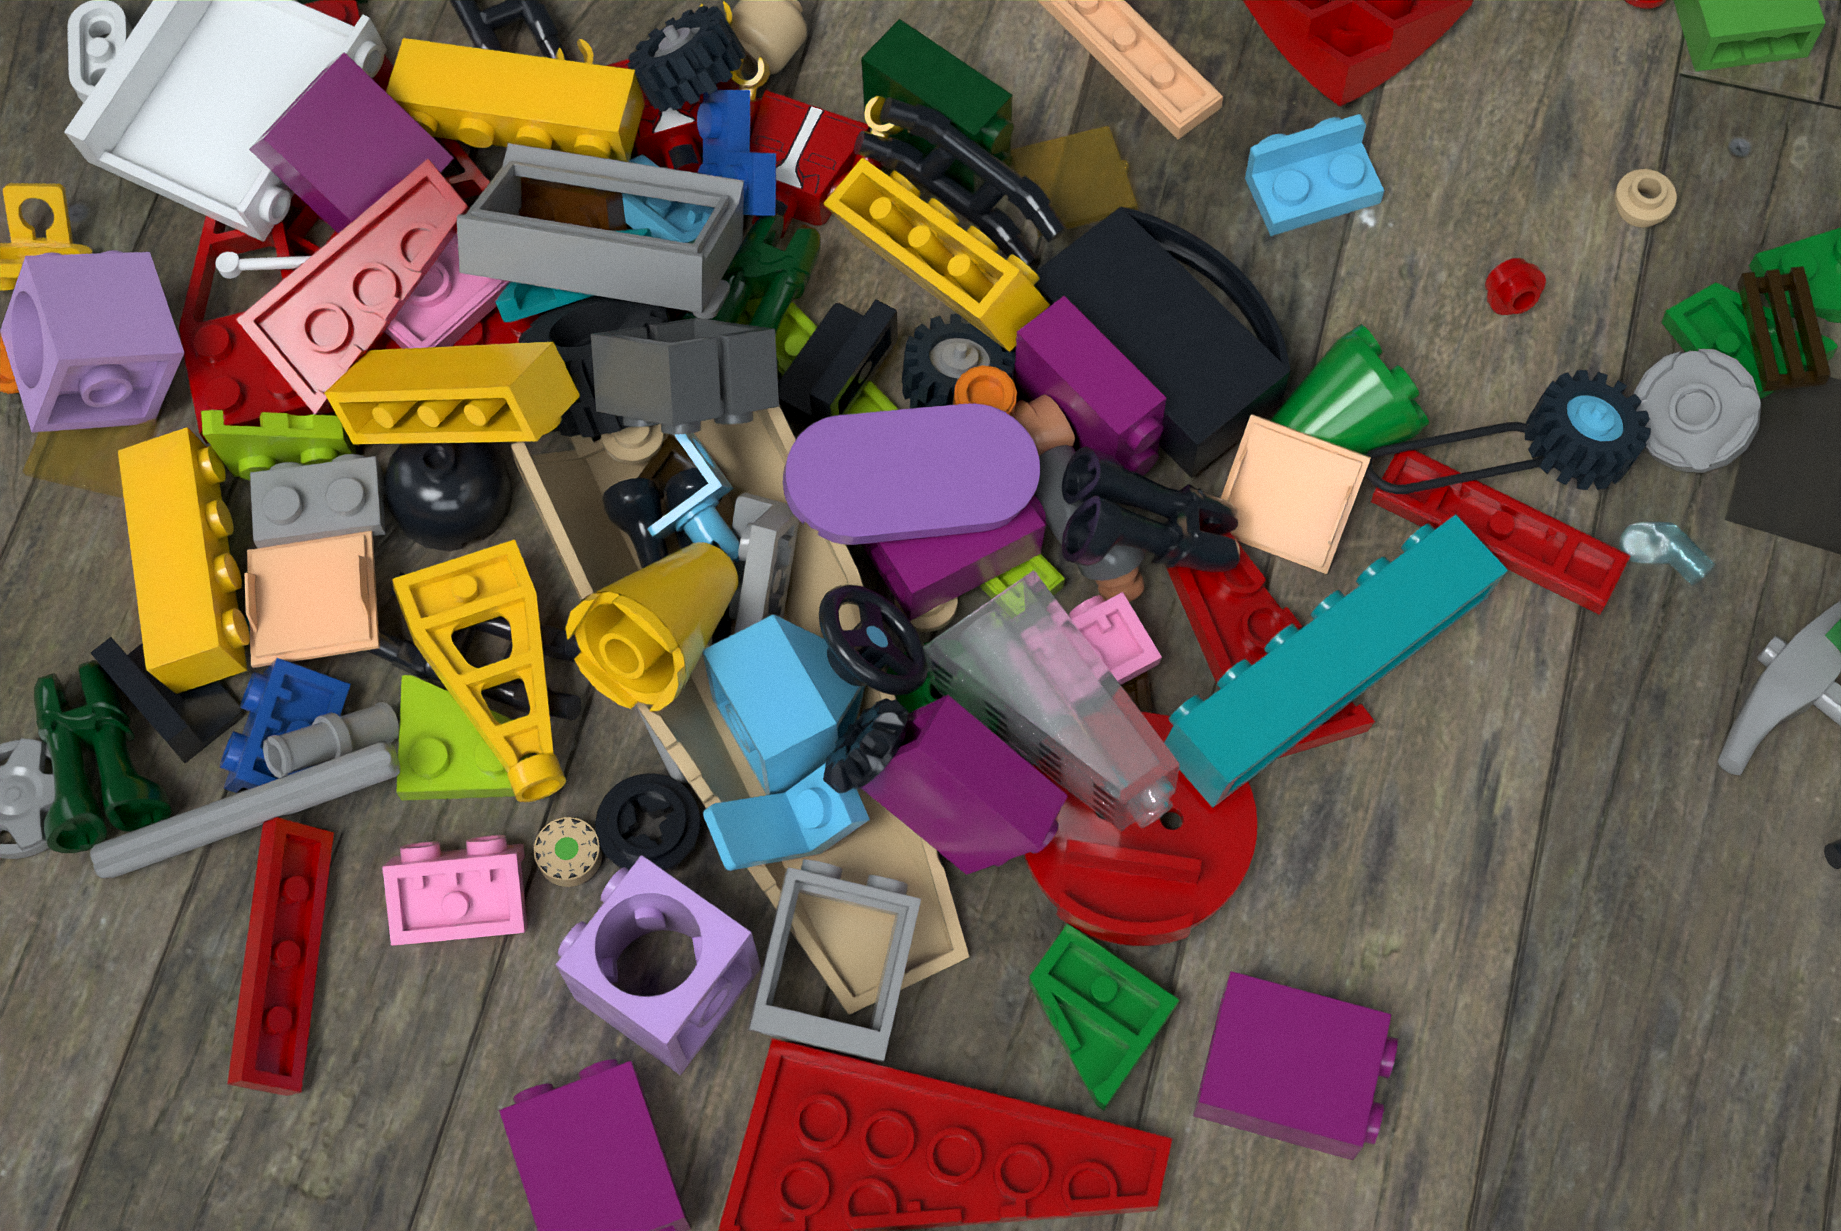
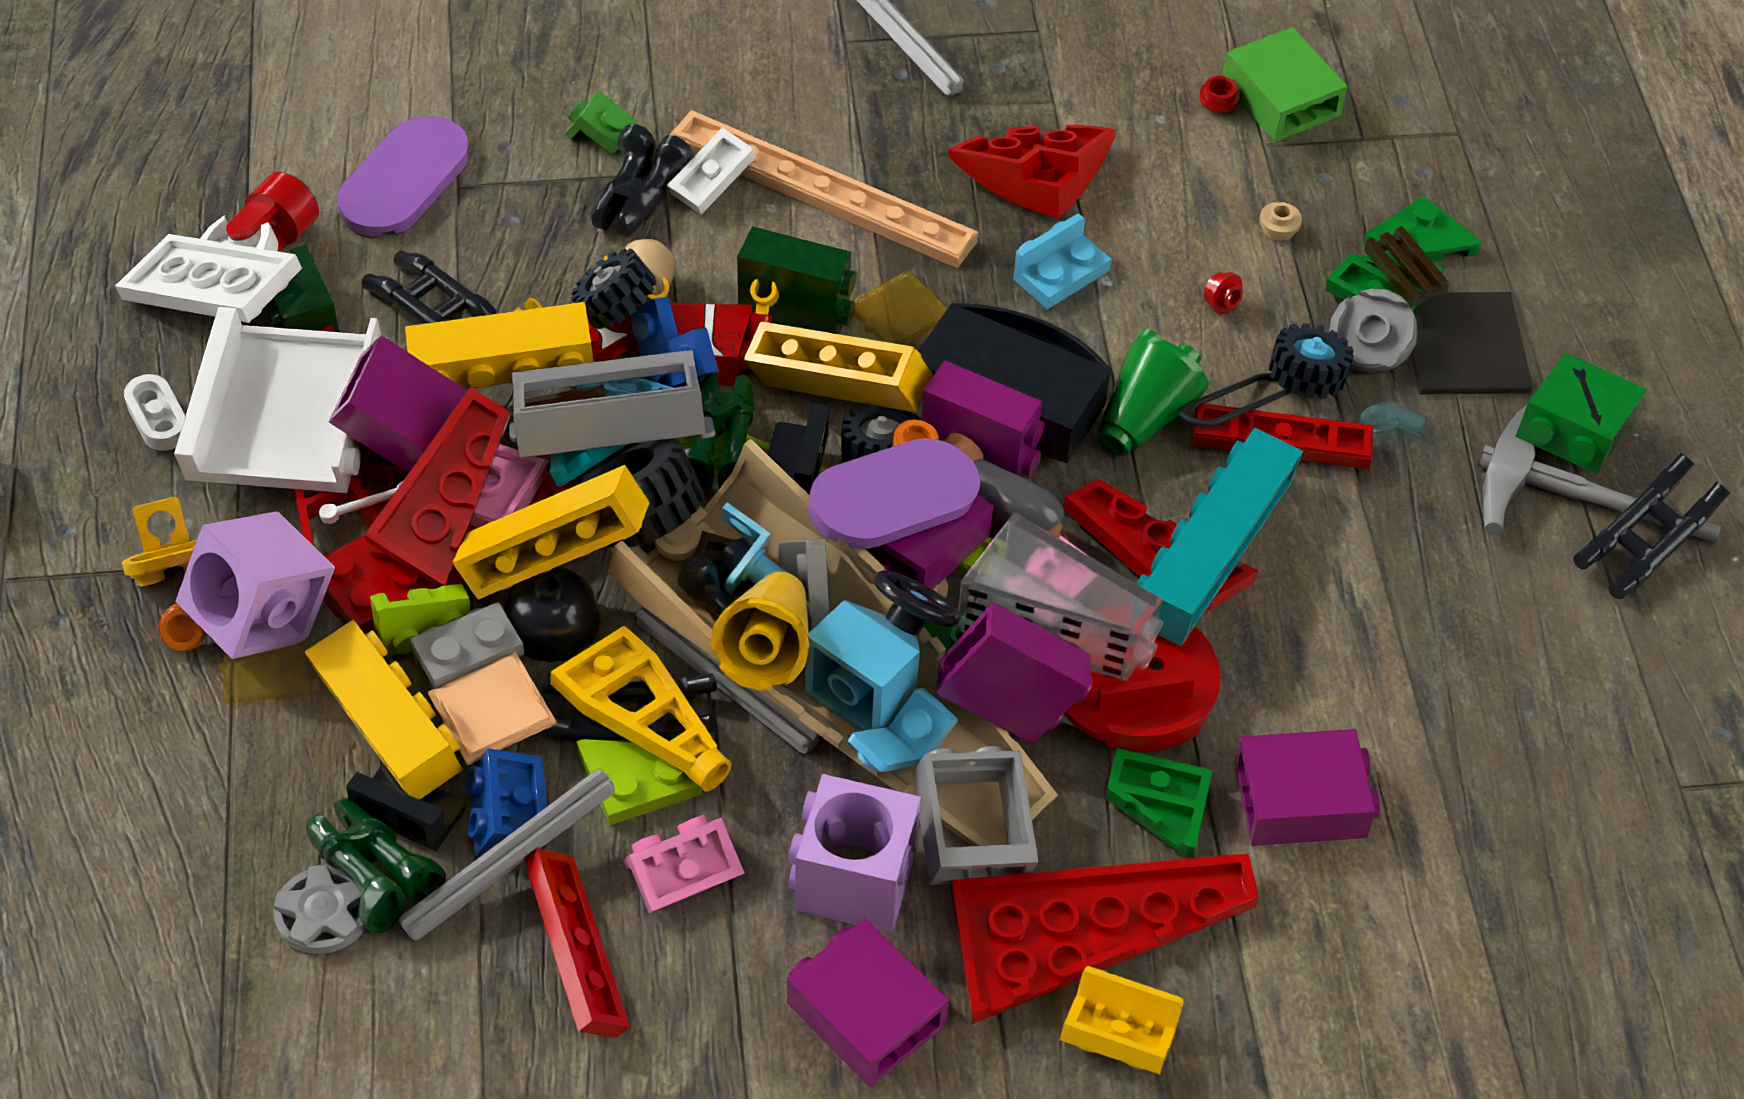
camera: 25 degrees left, 15 degrees down
light grey pin [263,702,399,778] -> none
tan tile [534,817,602,887] -> none
dark grey piece [591,318,779,434] -> none
black gear [595,773,702,870] -> none
black gear [823,698,909,794] -> none
black piece [854,97,1067,266] -> none
black piece [1061,446,1240,573] -> none
light nougat piece [1221,414,1371,574] -> none

